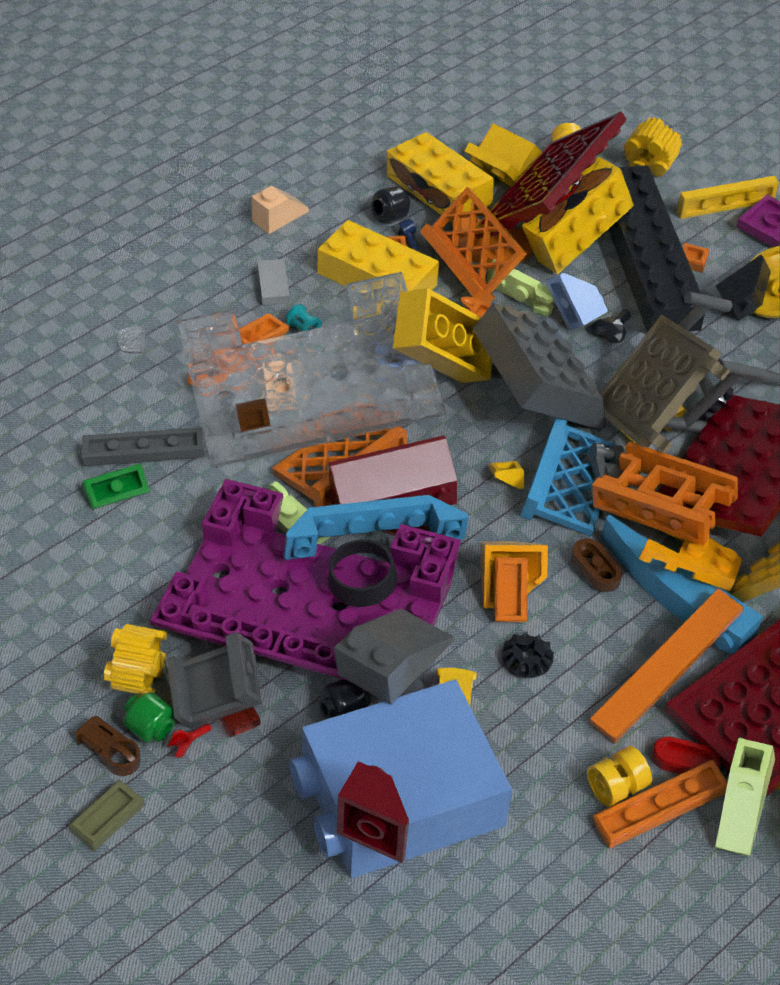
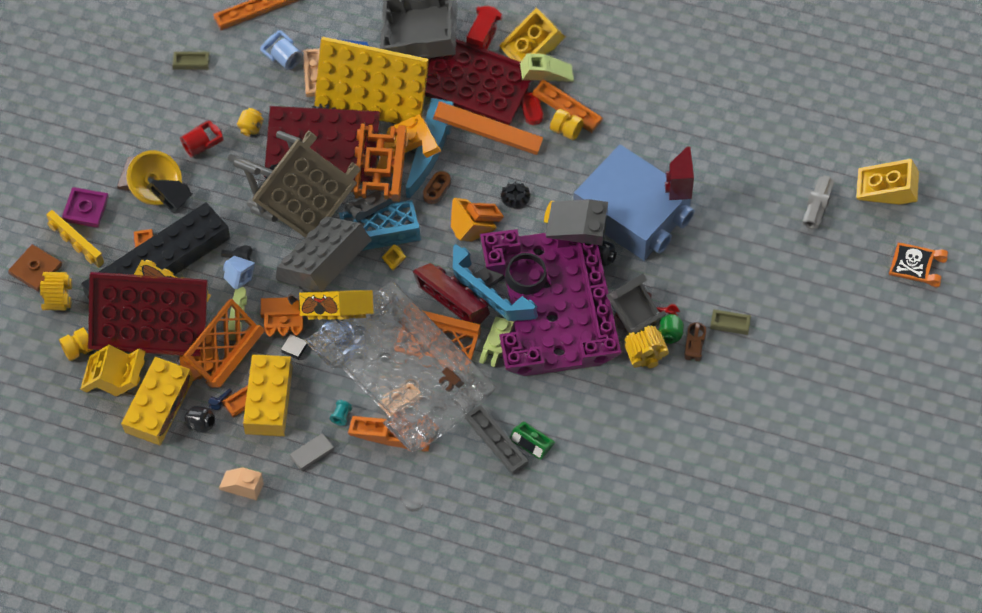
camera: 115 degrees left, 10 degrees up
none -> dark orange plate [8,244,62,292]

